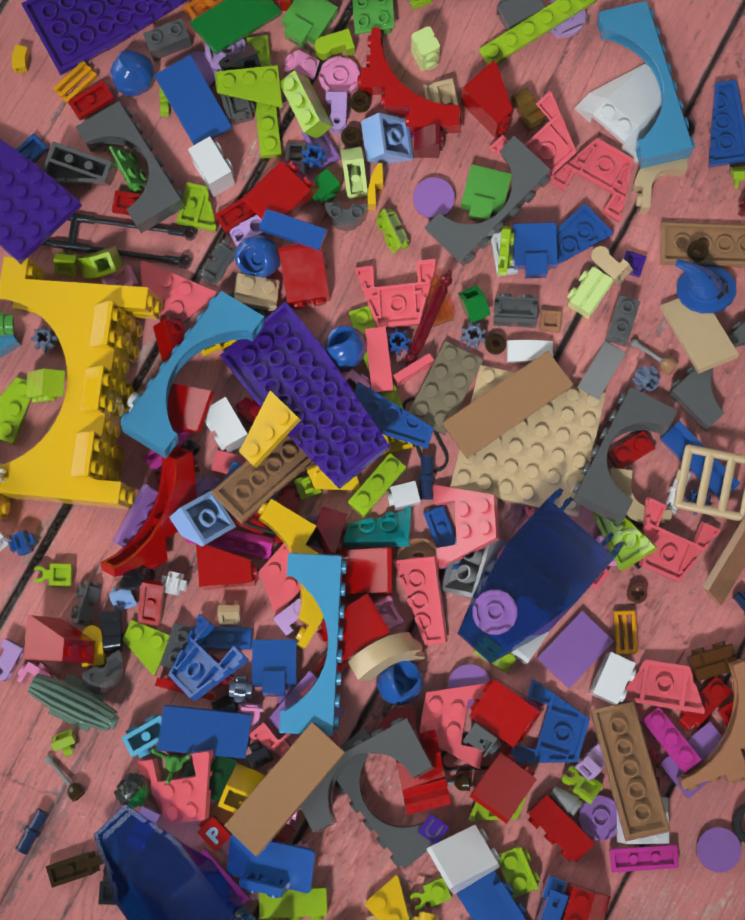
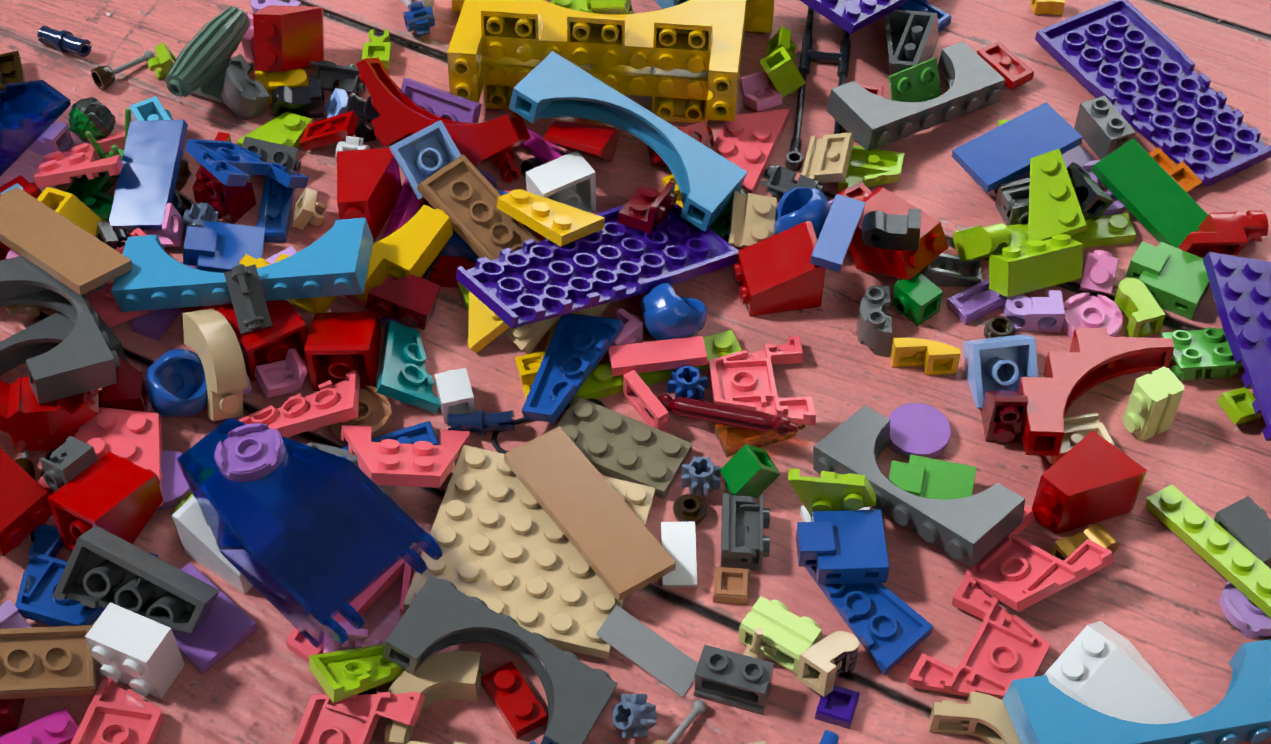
camera: 85 degrees right, 30 degrees down
light orange tile [53,61,98,105] -> none
blue piece [110,50,155,96] -> none
white brick [188,136,236,197] -> none
blue gear [301,143,327,170] -> none
yellowish green slope [340,147,368,199] -> none
lime brick [348,453,407,519] -> none
dark brown plate [350,92,371,113] -> none
lime hinge [376,208,410,255] -> none
light orange tile [613,610,638,655] -> none
copper bush [626,584,647,604] -> none
none -> dark grey wedge [52,525,220,633]
none -> dark grey hinge [224,264,273,334]
none -> dark red bracket [617,181,677,234]
none -> tan hand [743,628,766,660]
none -> tan plate [802,133,854,183]
none -> black leg [861,209,921,251]
none -> lime leg [953,223,1012,262]

